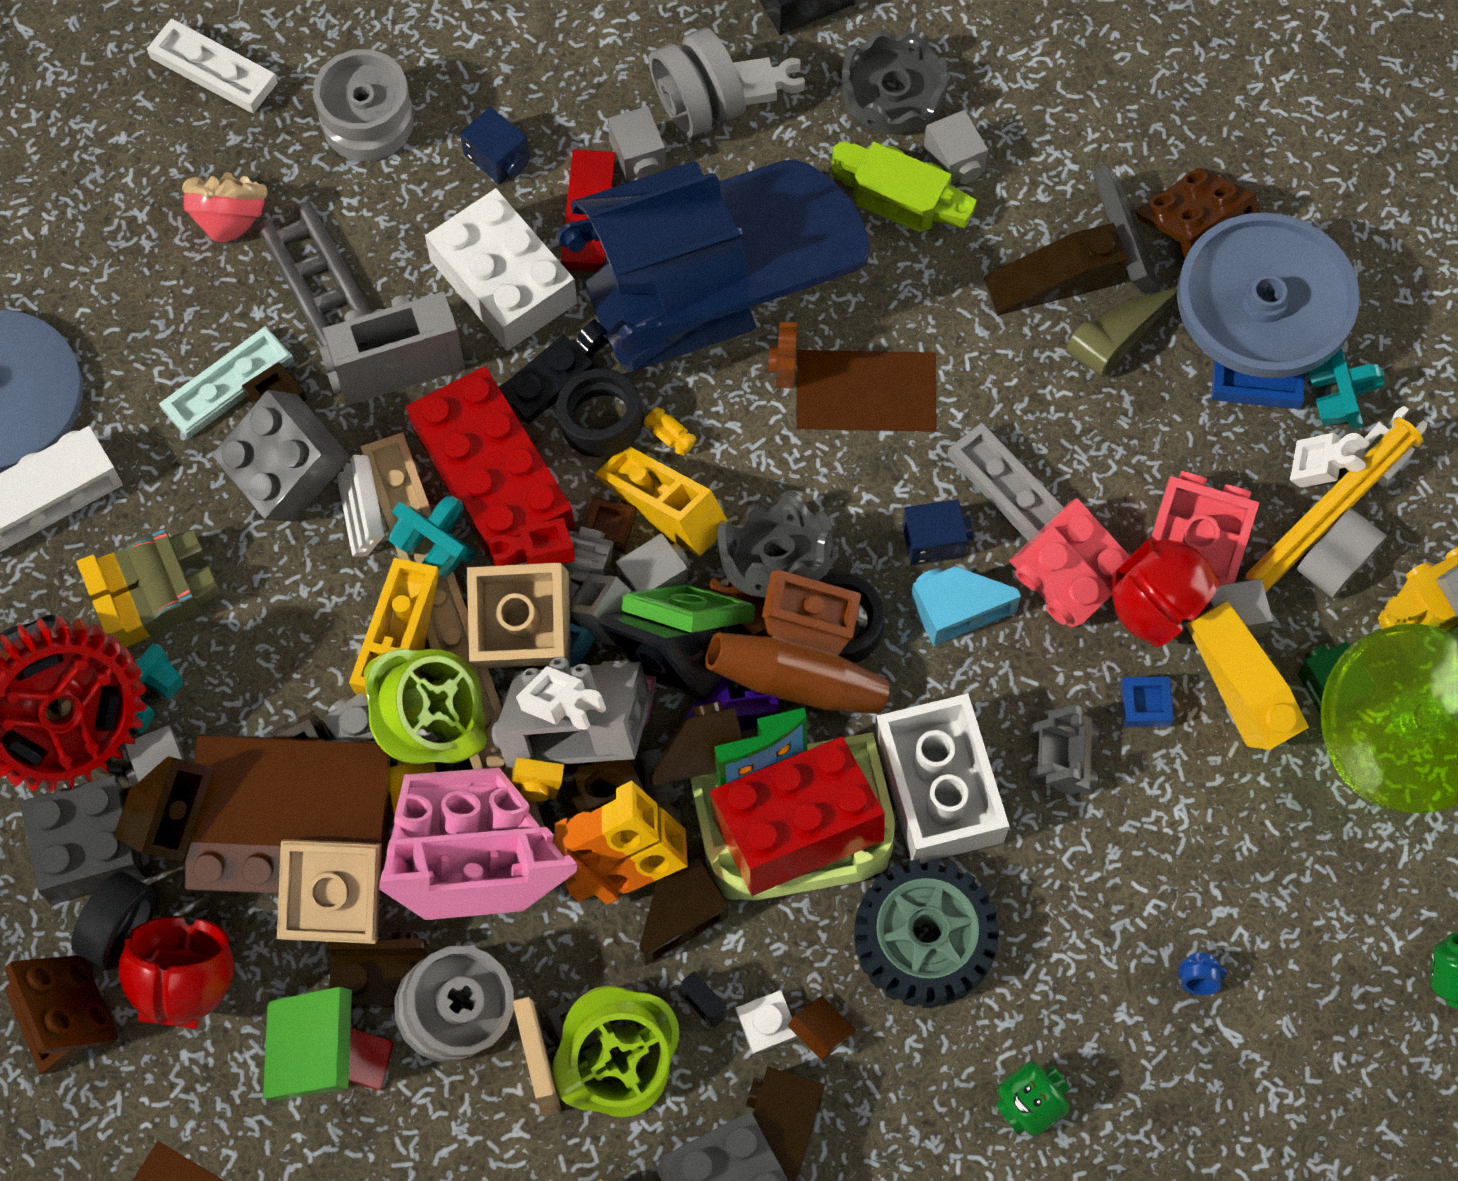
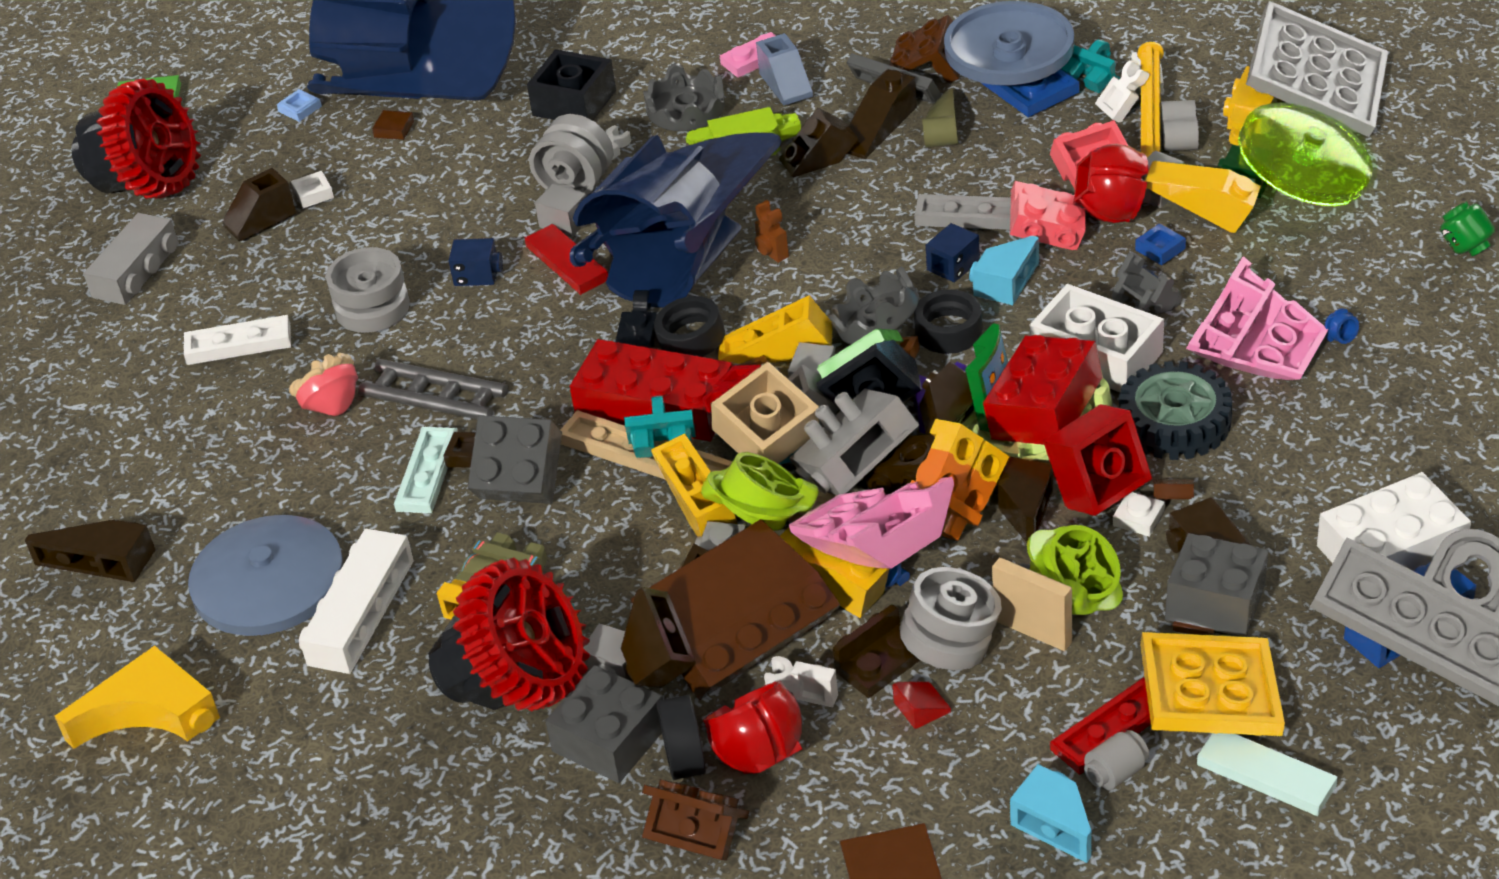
camera: 35 degrees left, 25 degrees down
bright green tile [263,987,352,1101] -> none
tan tile [277,839,382,944] -> none
light grey piece [319,291,465,406] -> none
white tile [337,455,385,557] -> none
white brick [425,188,577,351] -> none
yellow plate [510,757,564,802] -> none
white plate [516,666,606,729] -> none
yellow piece [643,407,696,455] -> none
black tile [681,971,727,1028] -> none
dark orange plate [705,570,889,714] -> none
reddish brown piece [796,350,937,432] -> none
light grey brick [924,110,988,185] -> none
green head [995,1061,1071,1137] -> none
none -> bright pink plate [720,32,776,78]
none -> sand blue slope [756,33,813,106]
none -> white plate [764,656,838,707]
none -> dark brown slope [779,107,858,177]
none -> red brick [1043,404,1152,516]
none -> bright pink wedge [1186,256,1328,380]

